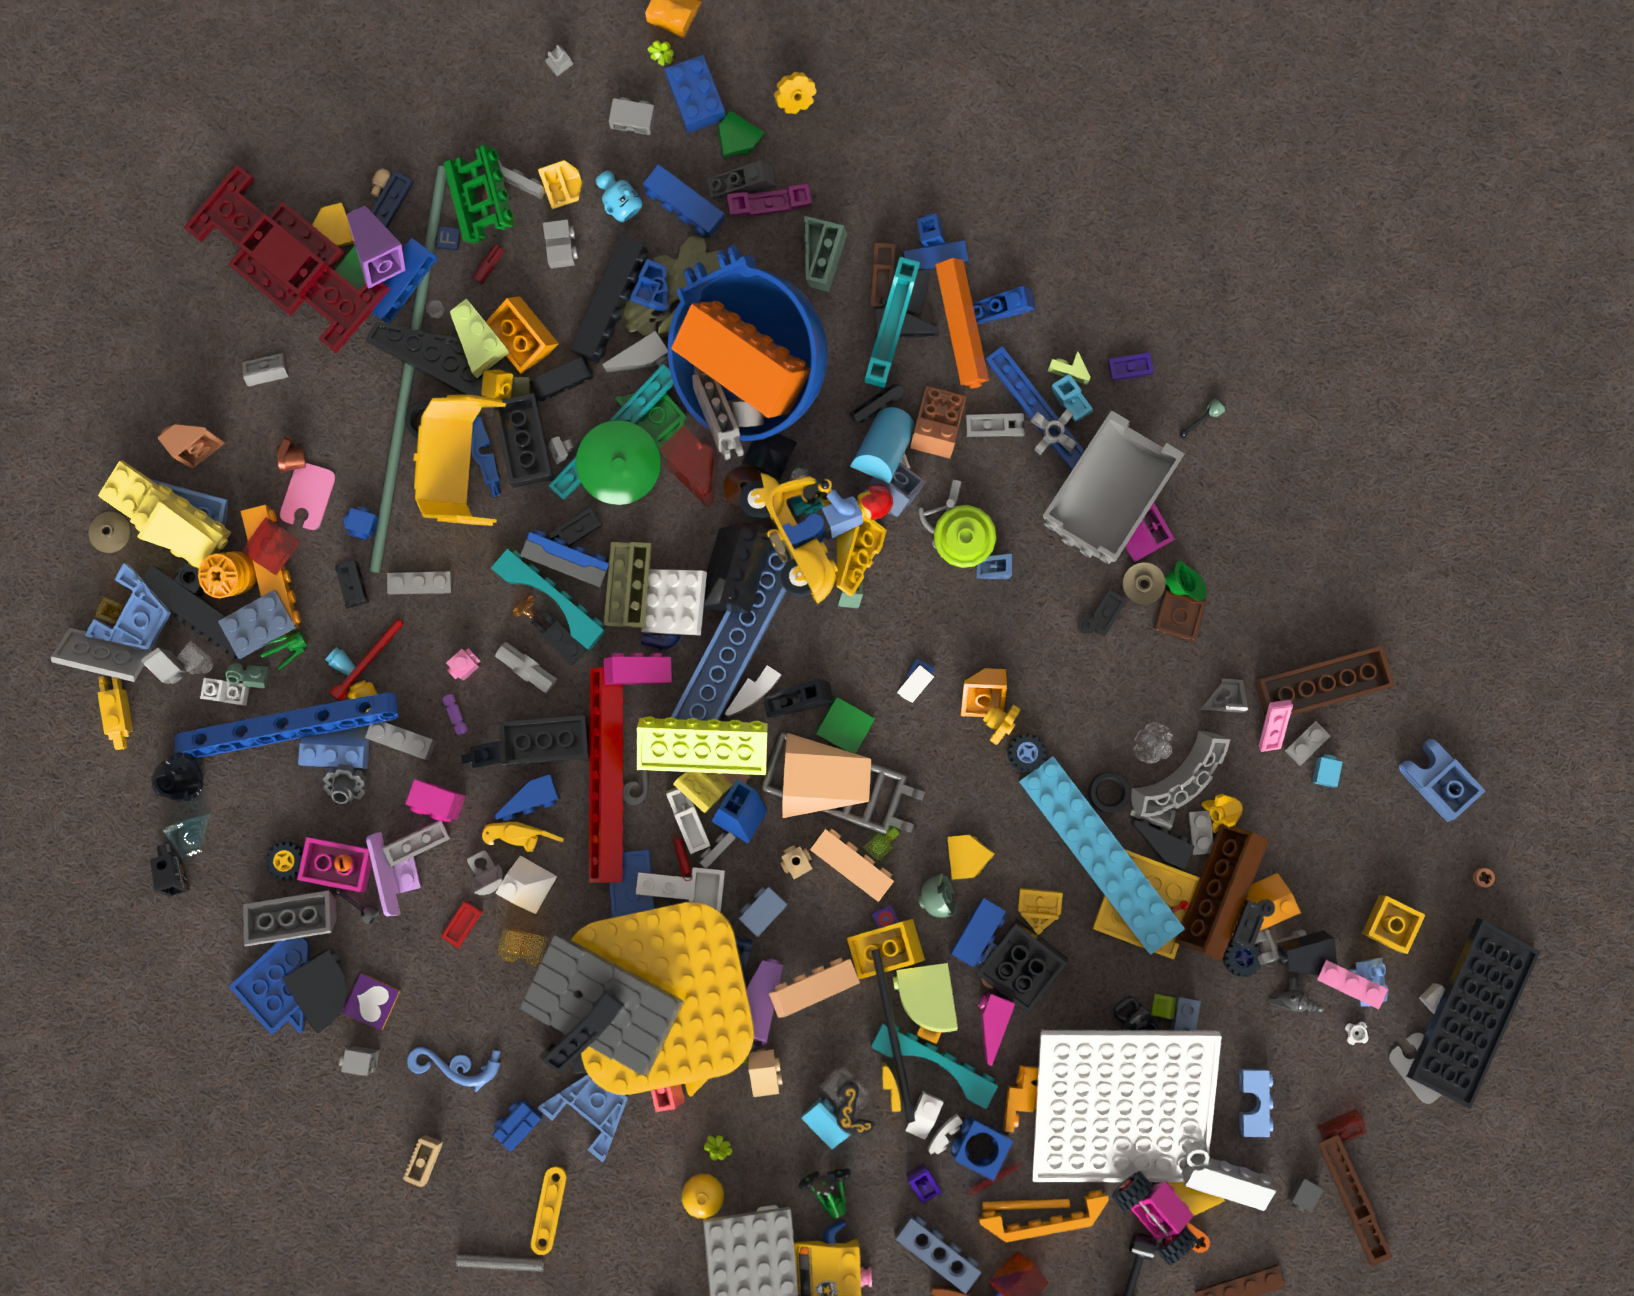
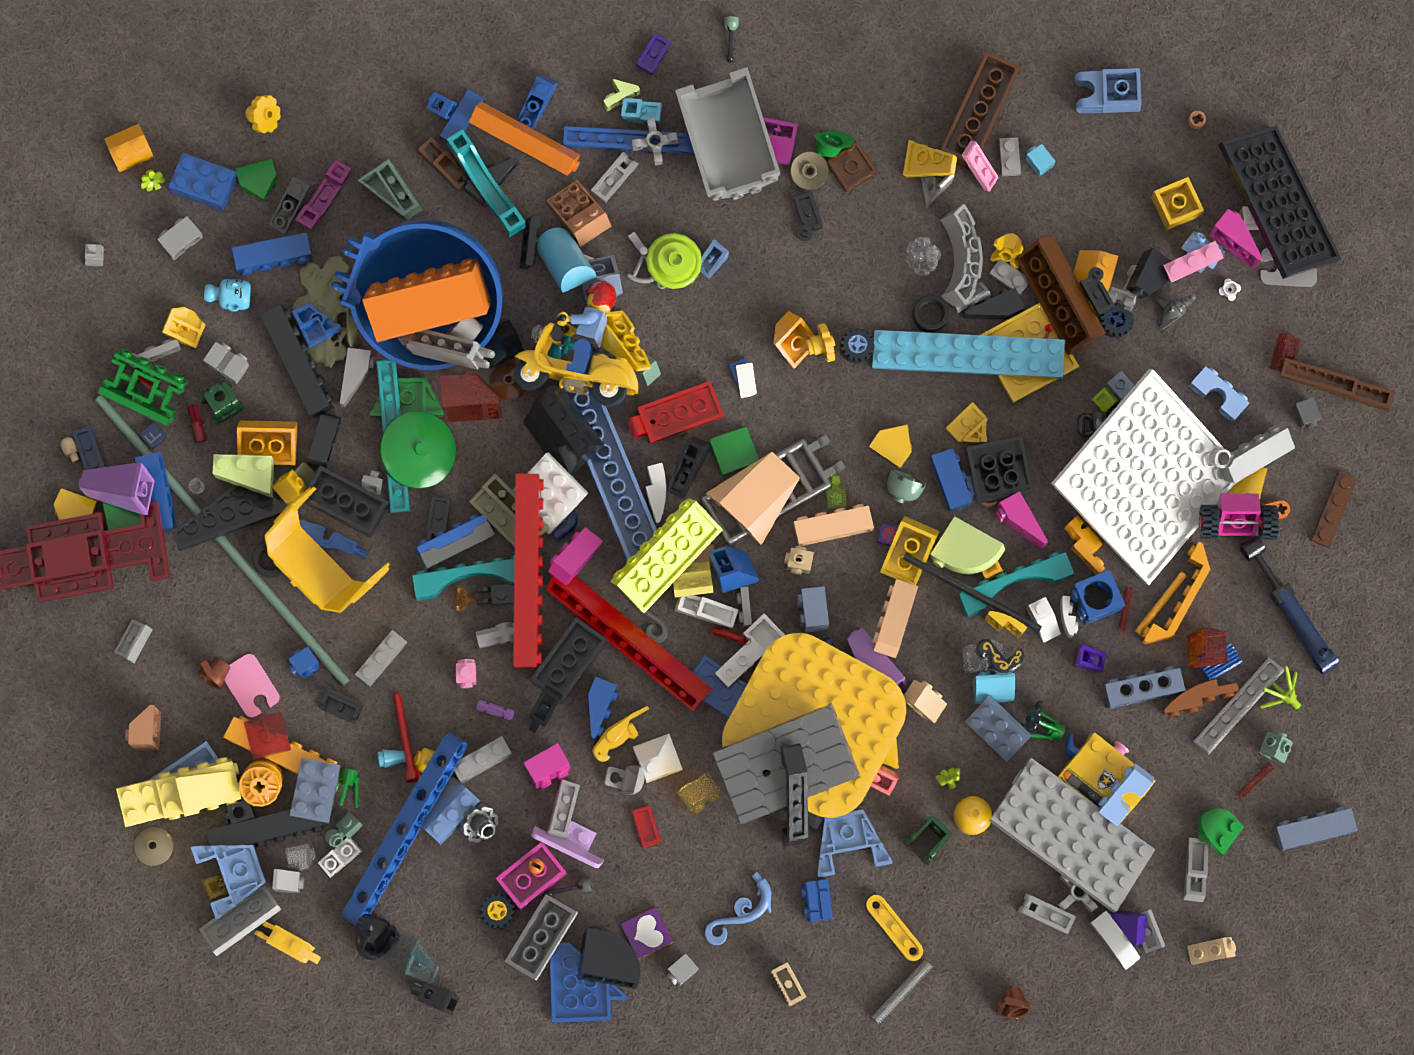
camera: 55 degrees left, 5 degrees down
none -> dark green piece [200,378,244,424]
none -> red brick [513,474,544,668]
none -> red hinge [627,381,724,444]
none -> yellow wing [903,140,957,178]
none -> dark green piece [903,816,951,865]
none -> sand blue plate [965,695,1032,762]
none -> dark pink slope [1209,209,1262,270]

